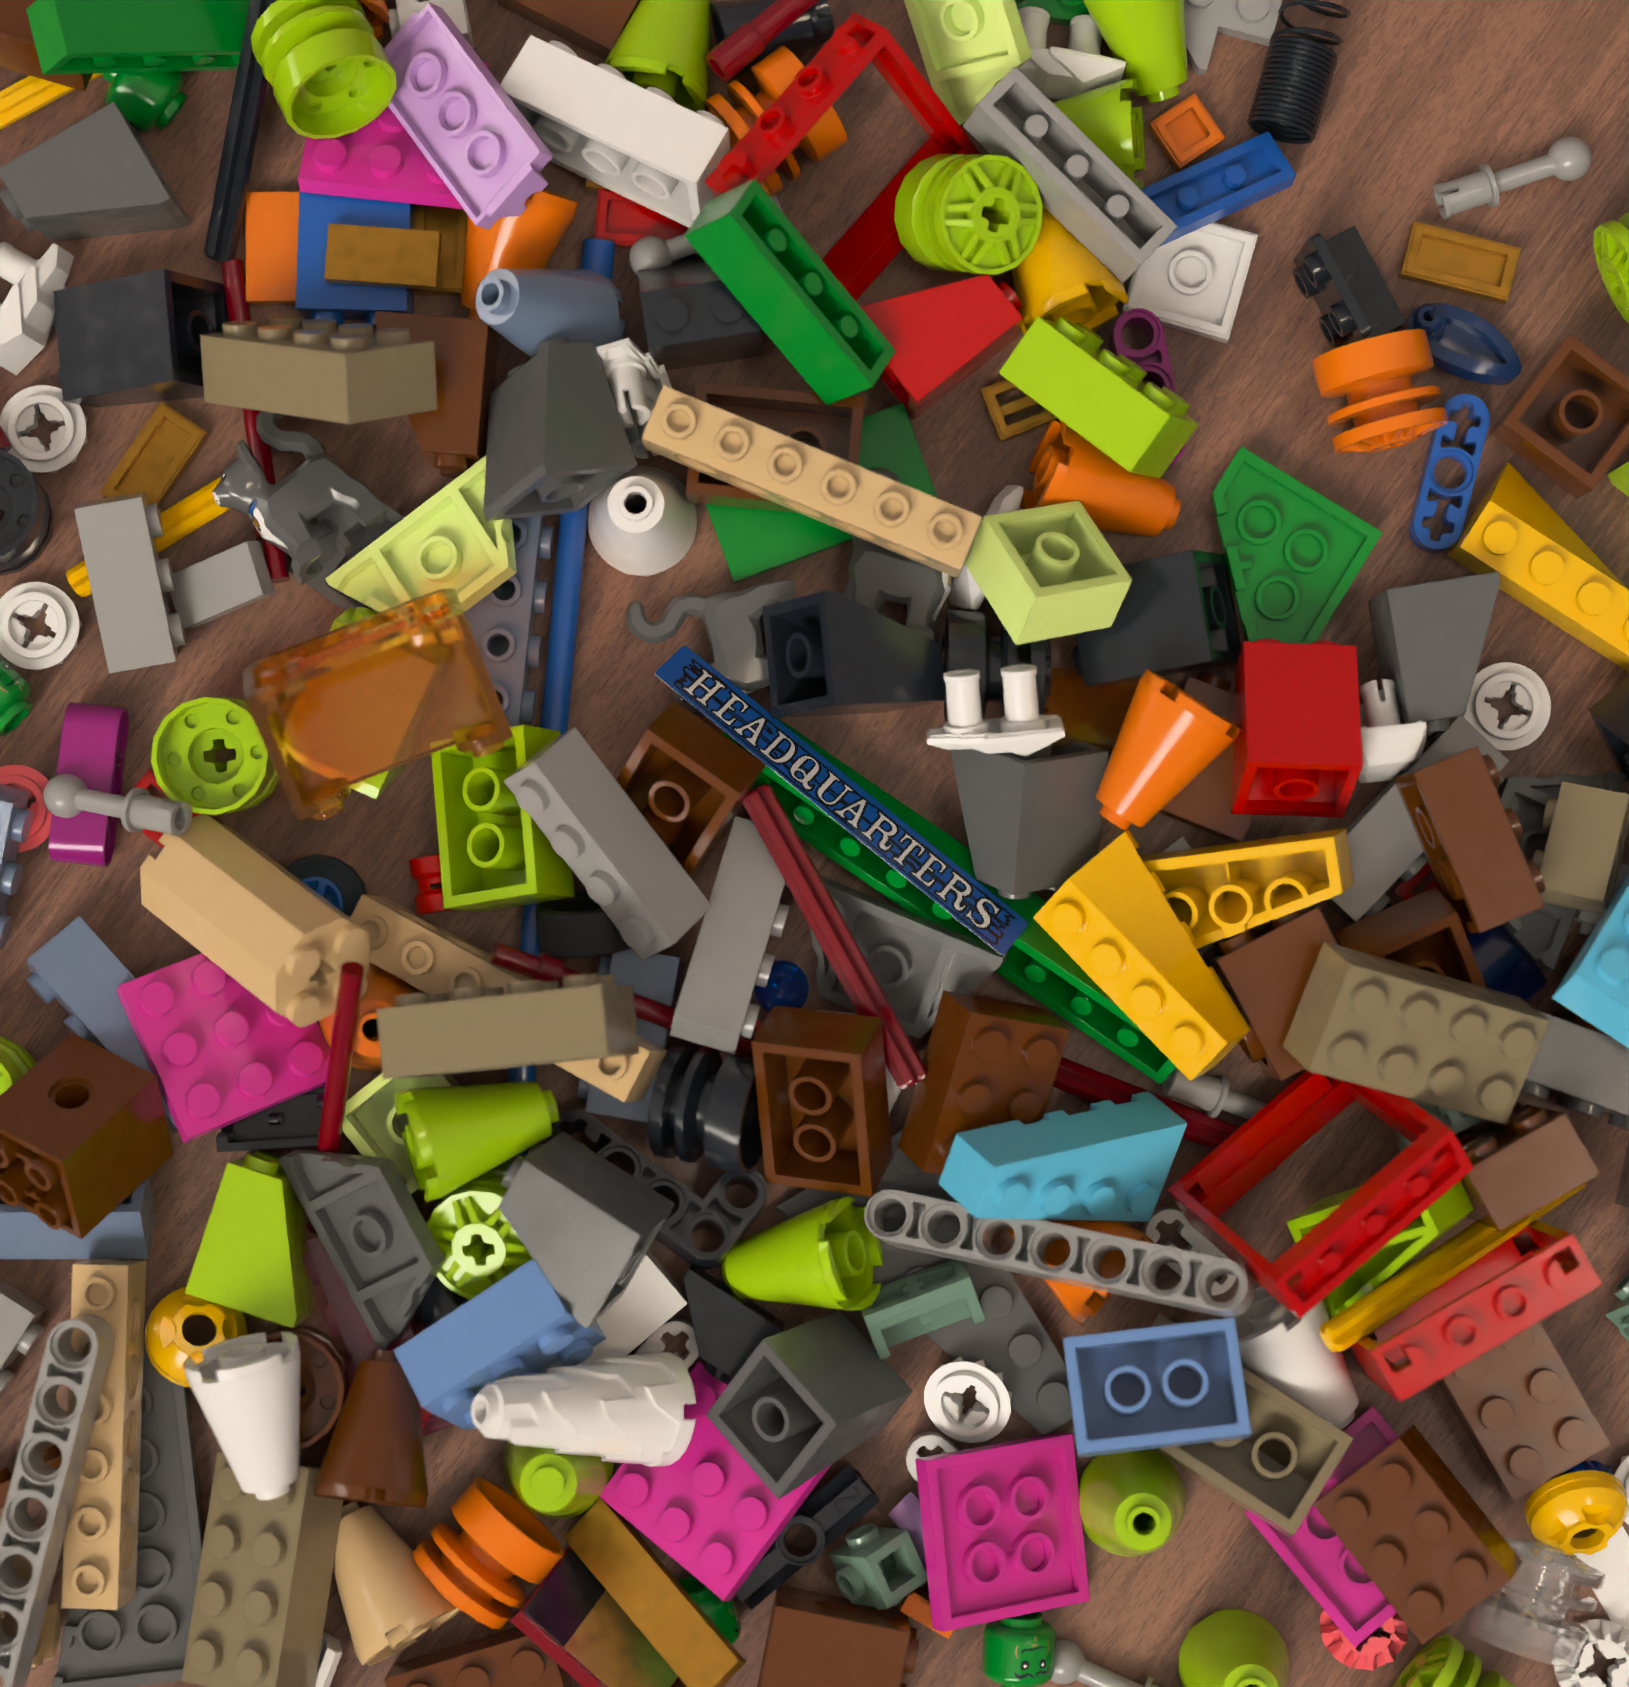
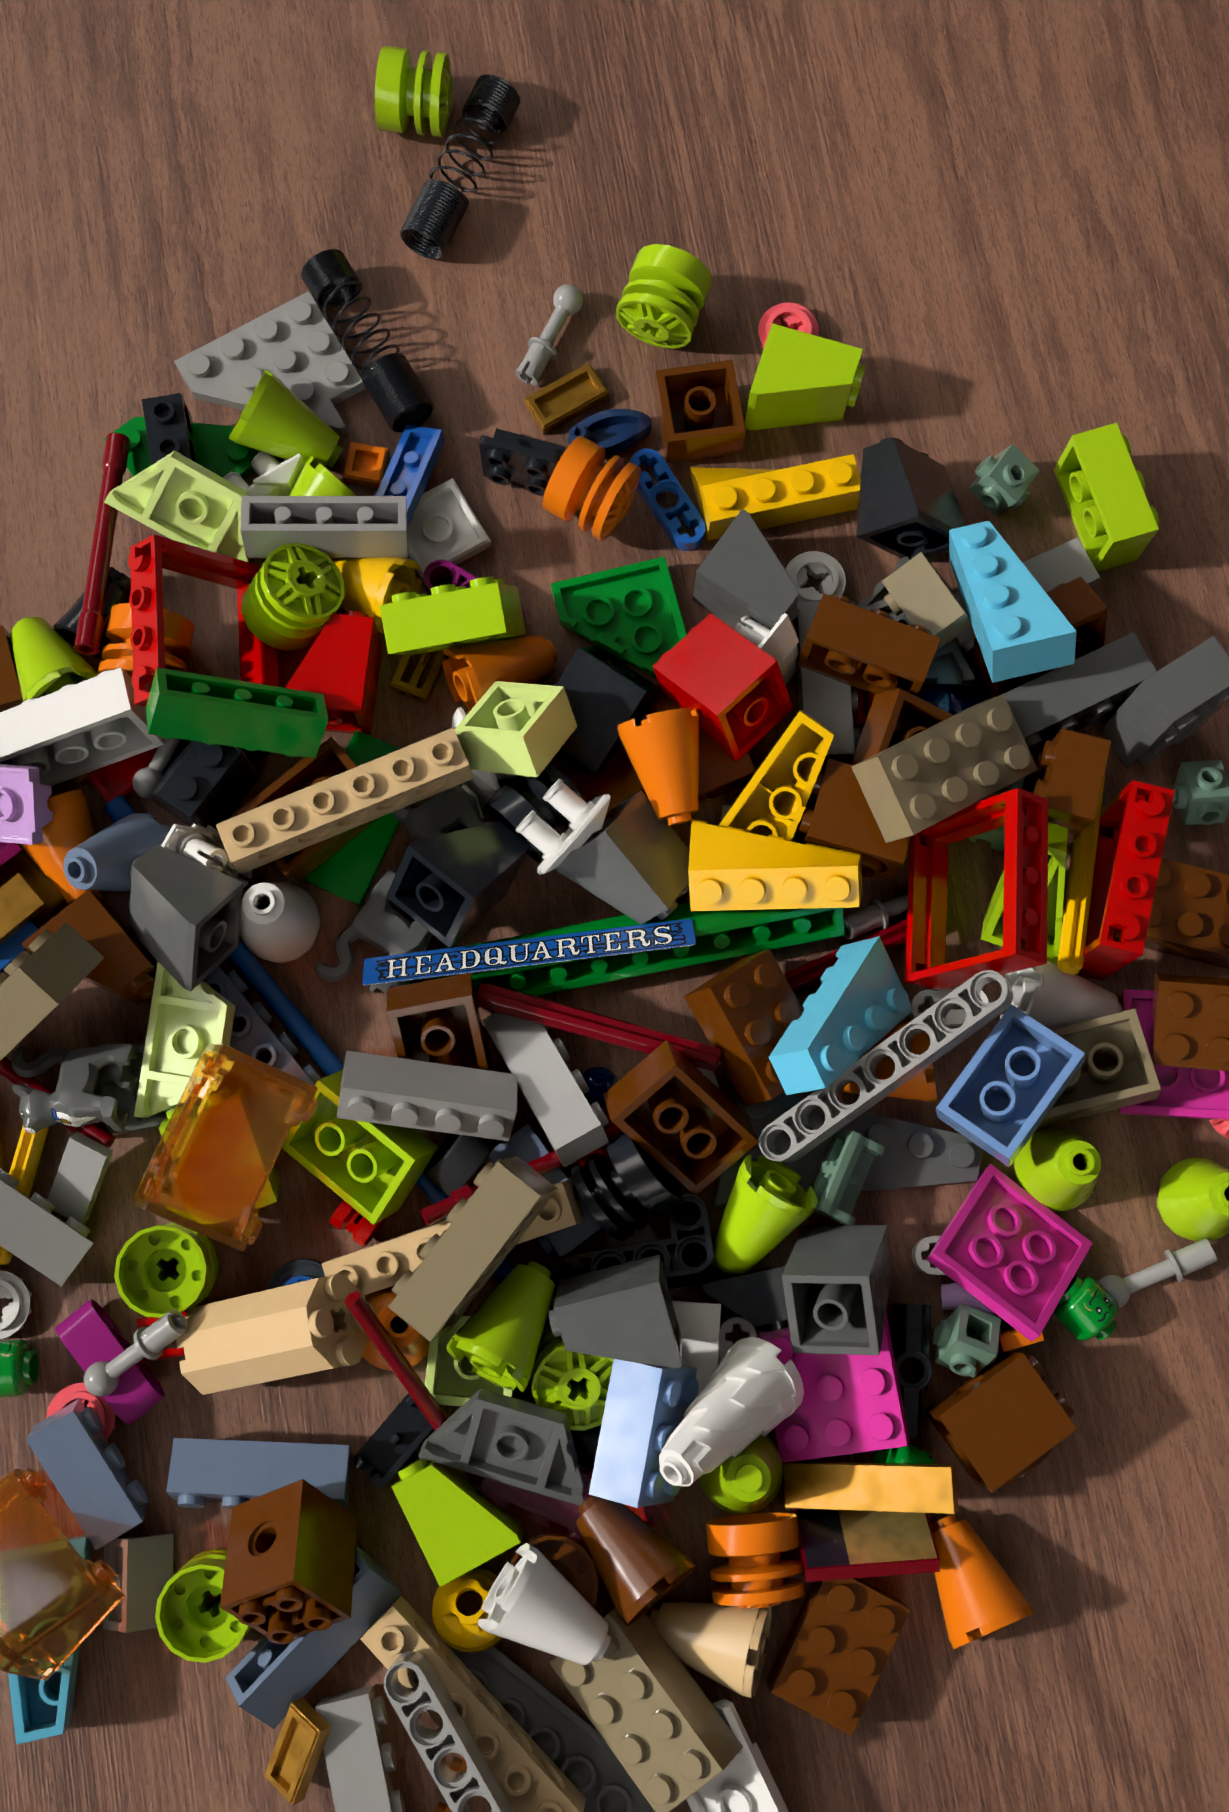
camera: 45 degrees left, 10 degrees down
dark pink plate [116,953,330,1143] -> none
dark grey wing [810,875,1008,1039] -> none
white gear [924,1356,1013,1443] -> none

